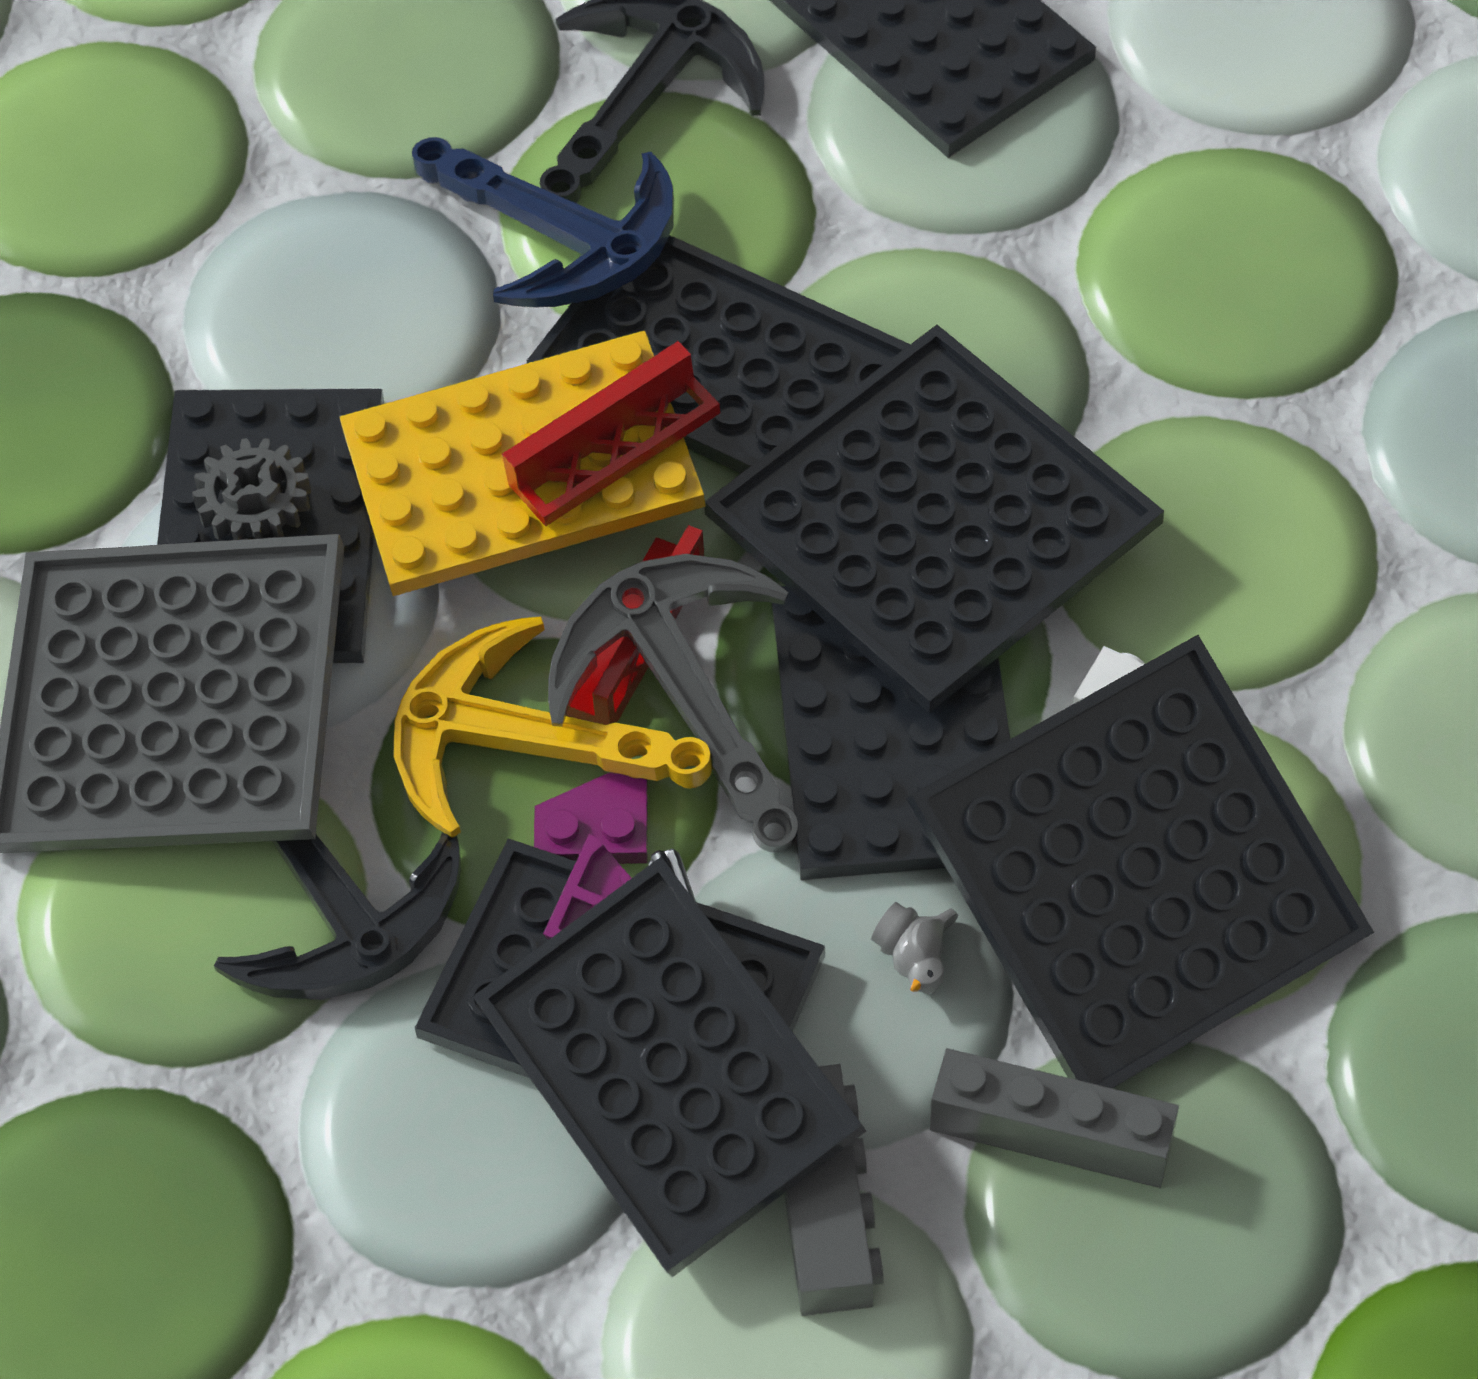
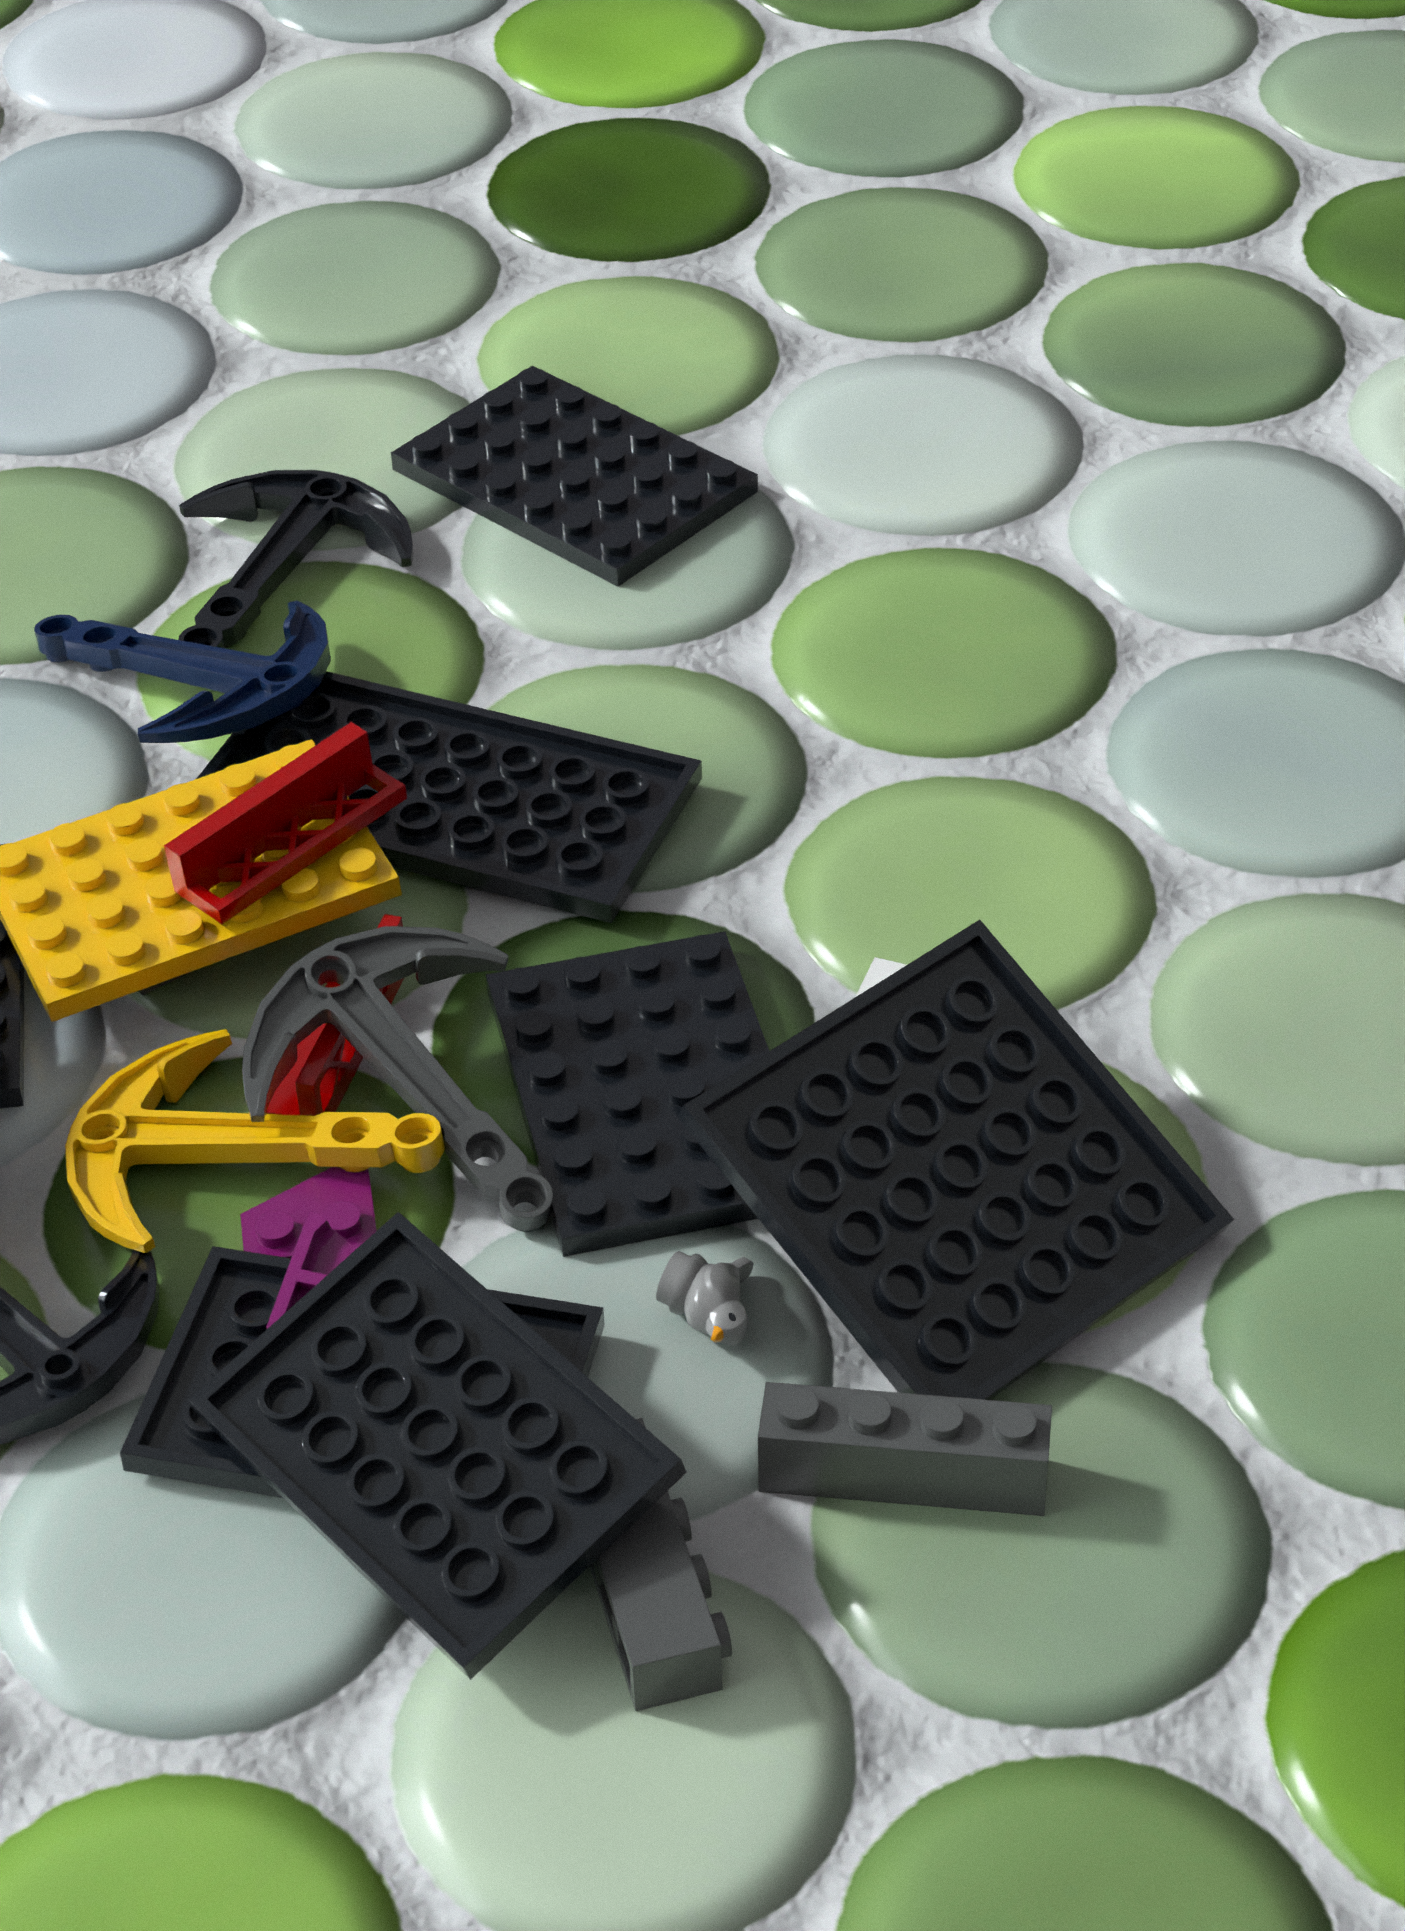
camera: 10 degrees left, 15 degrees down
black plate [704,324,1164,713] -> none

